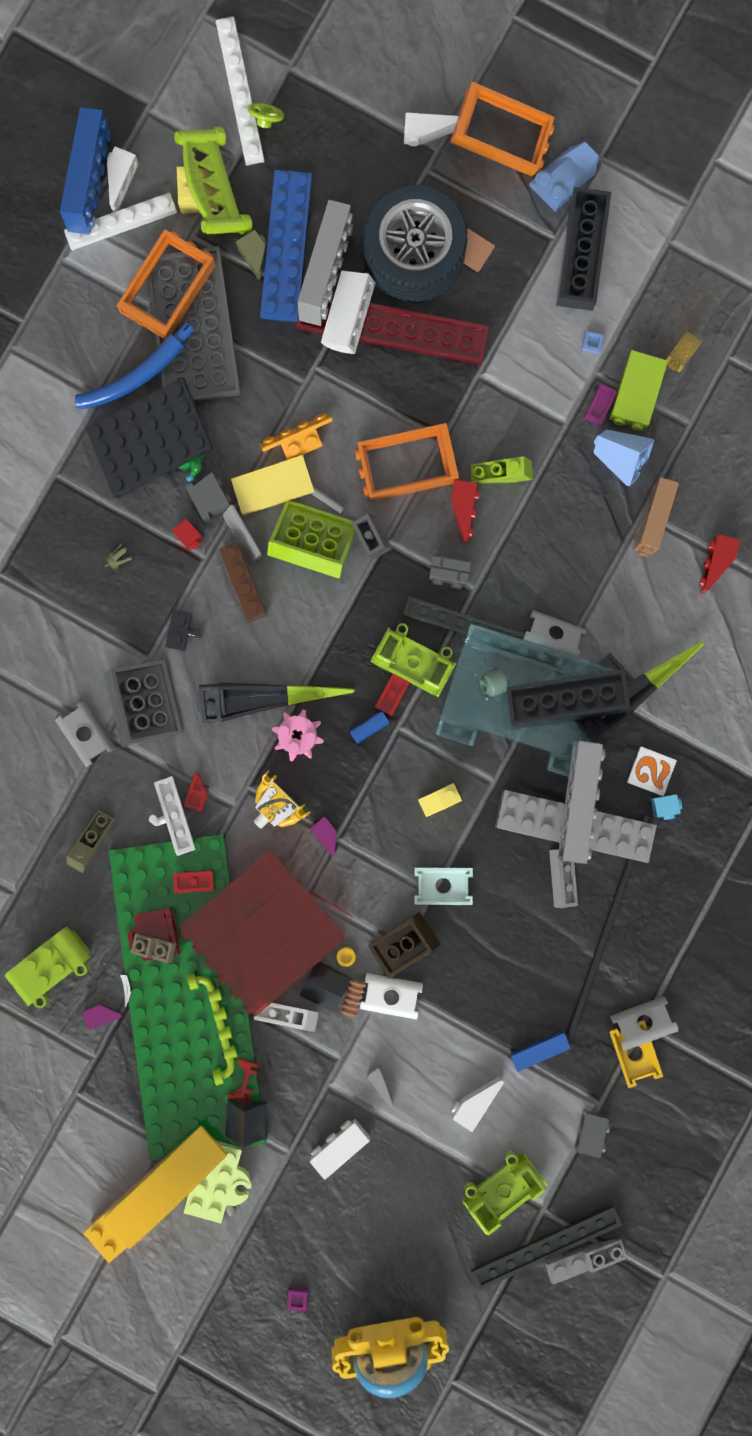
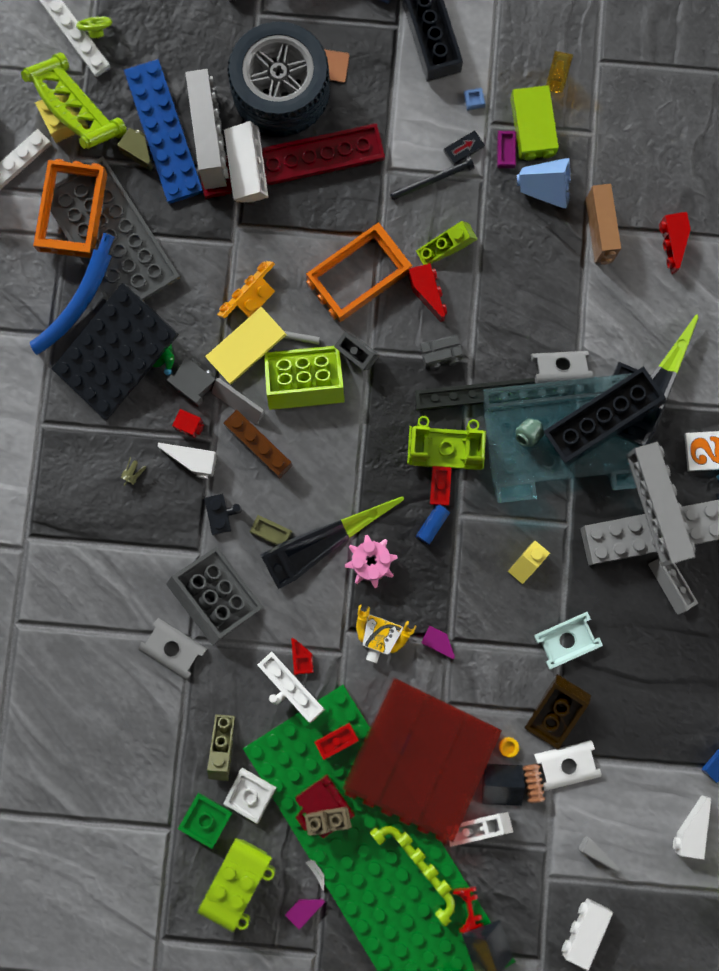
camera: 25 degrees left, 5 degrees down
none -> white slope [158,443,217,479]
none -> green plate [178,793,233,849]
none -> white tile [223,768,277,824]
none -> olive tile [250,515,293,546]
none -> black bar [390,156,474,200]
none -> black tile [444,130,485,166]

